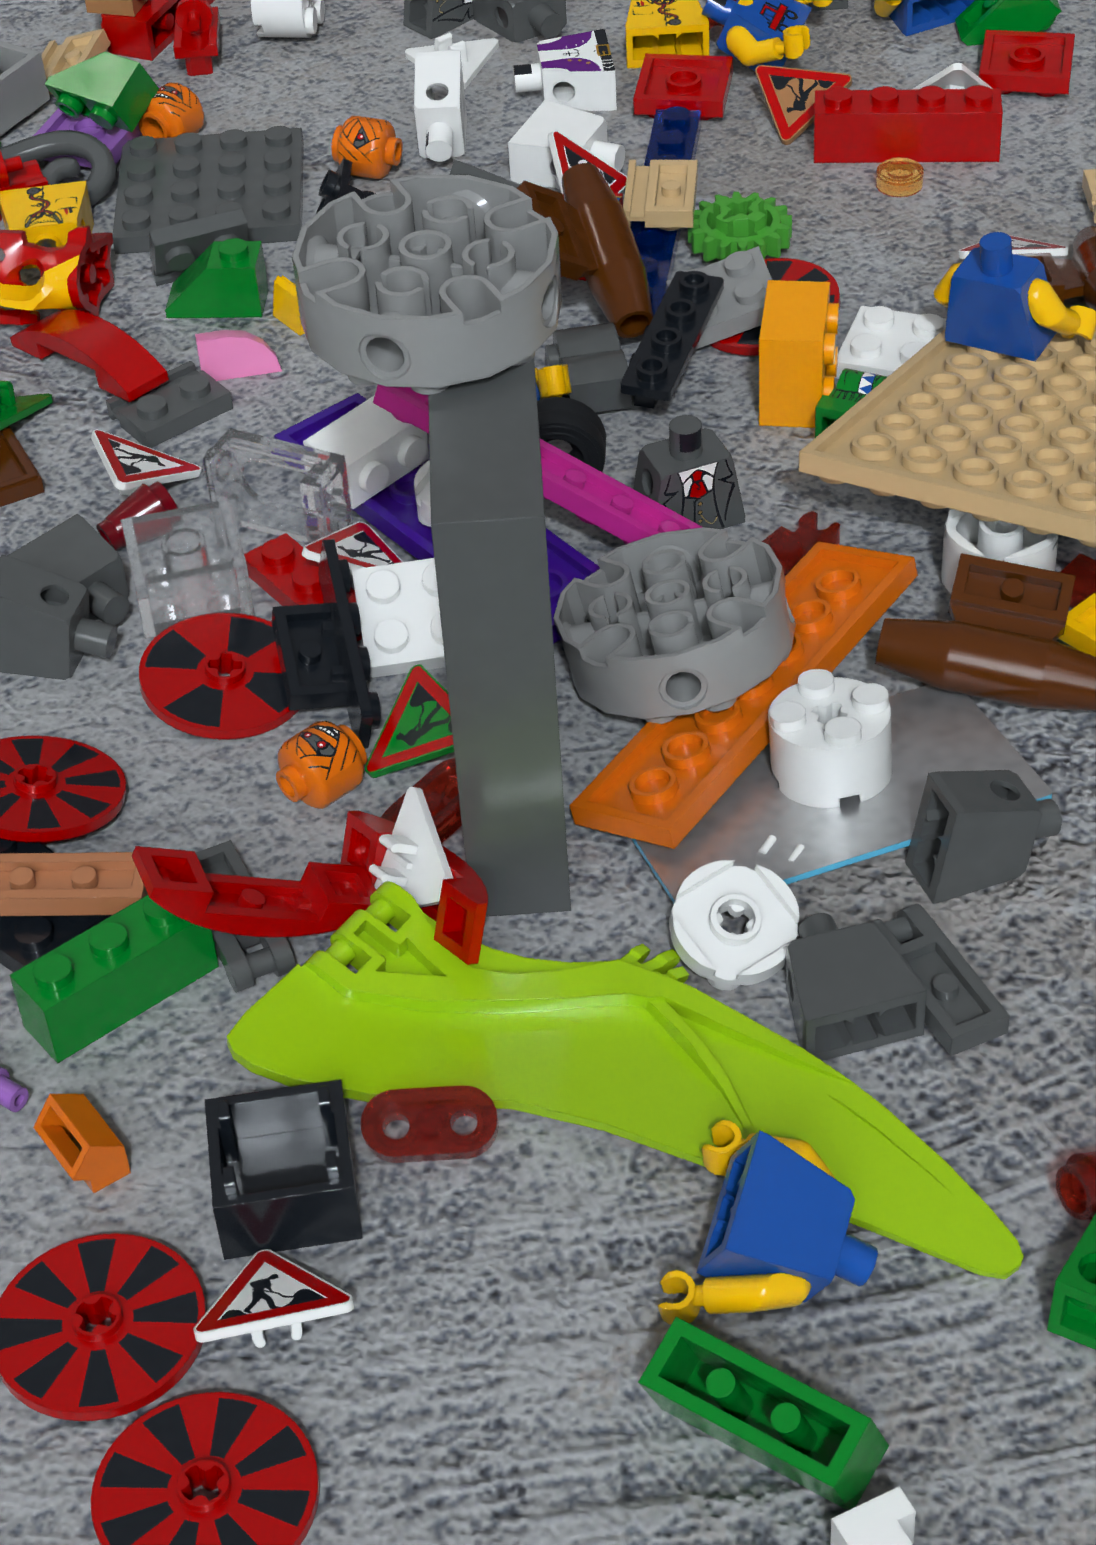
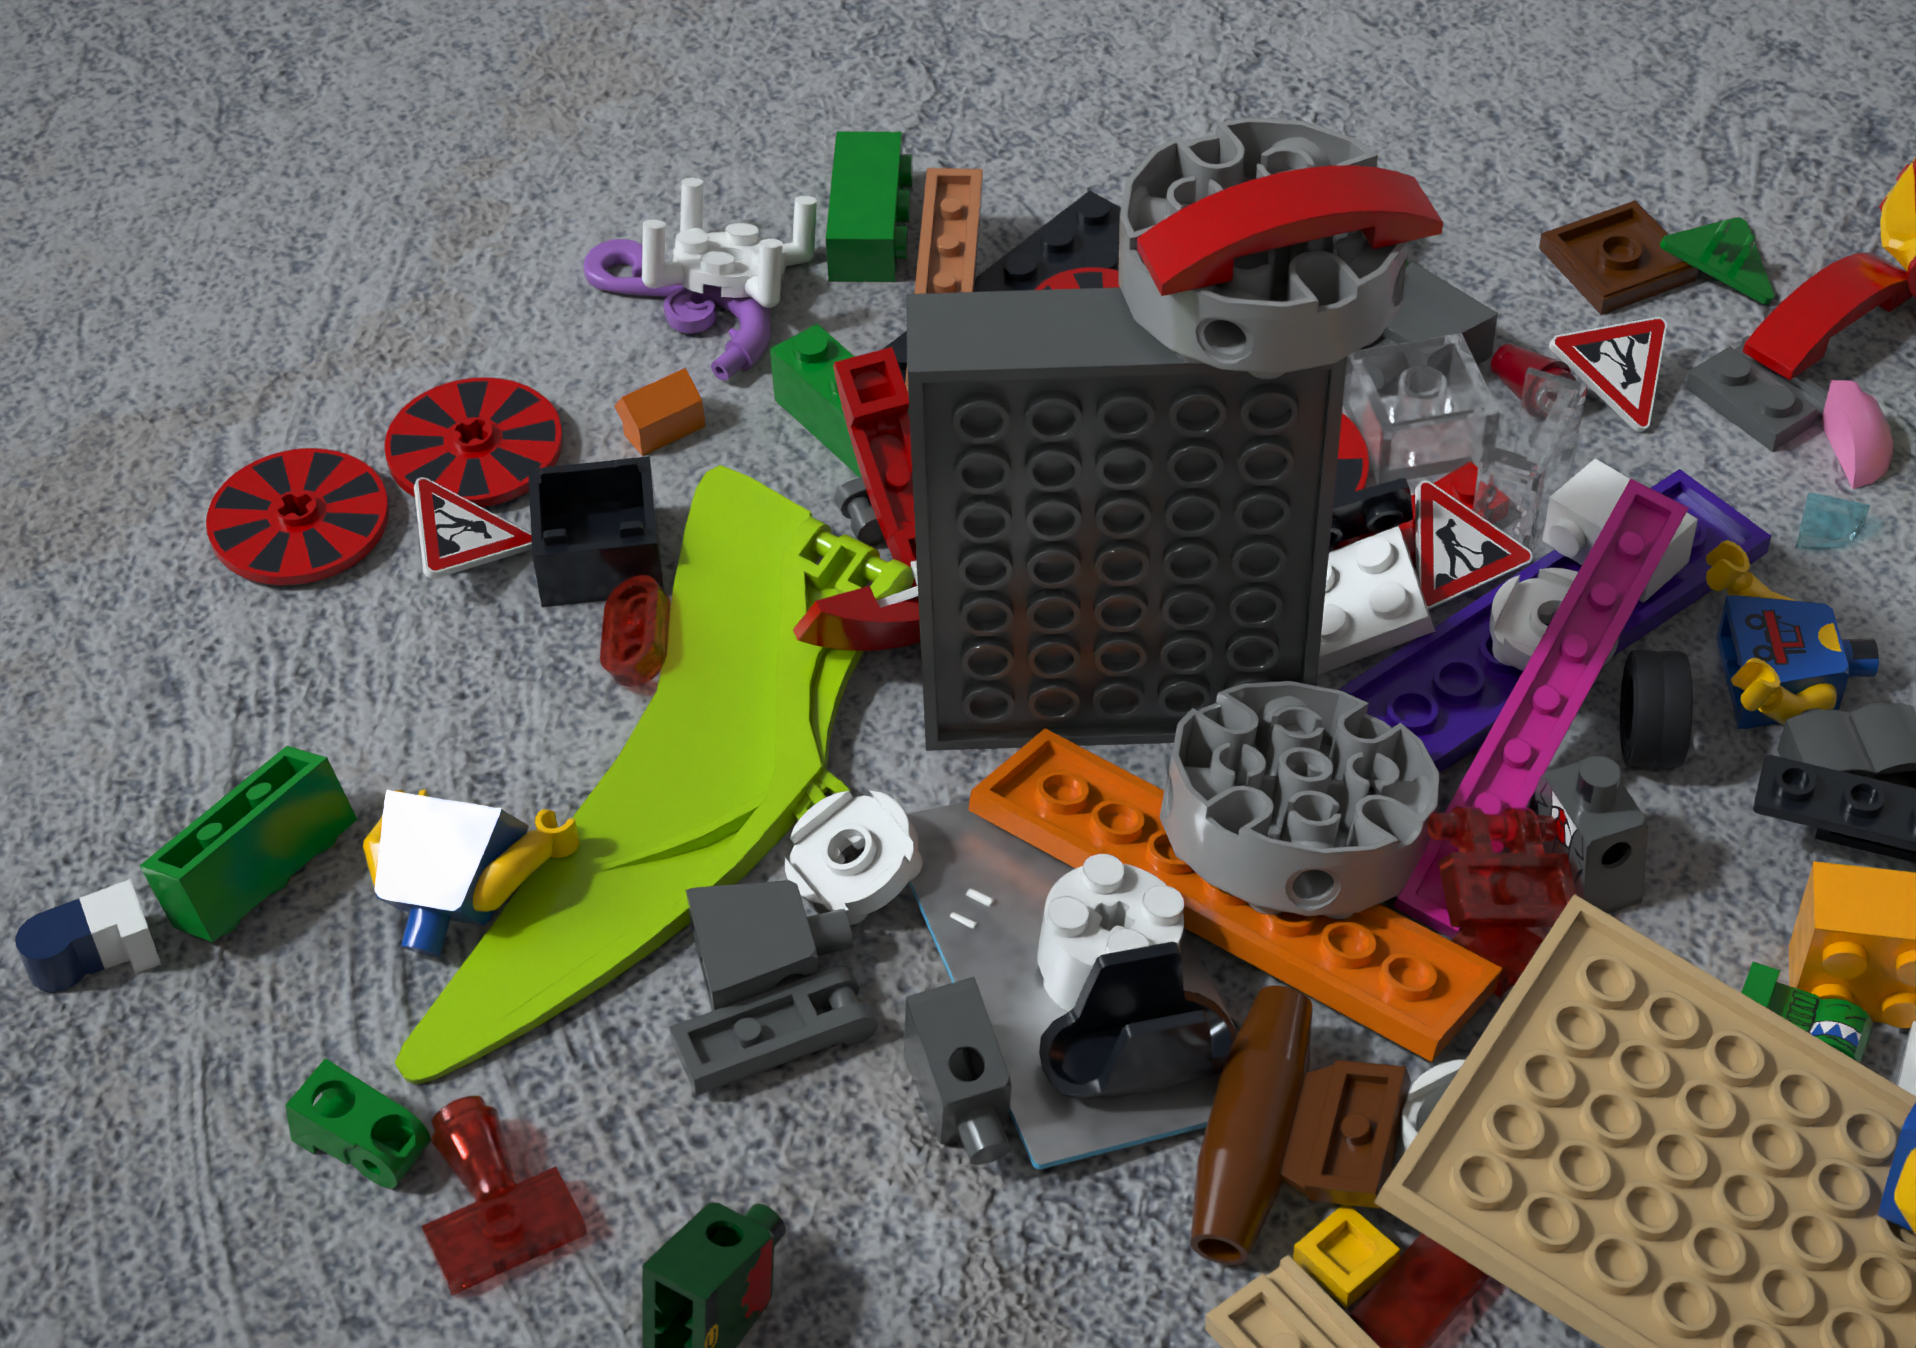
camera: 90 degrees right, 5 degrees up
none -> black piece [1039,942,1237,1098]
none -> red slope [1137,165,1443,296]
none -> clear red plate [1427,806,1576,927]
none -> clear light blue tile [1795,492,1870,551]

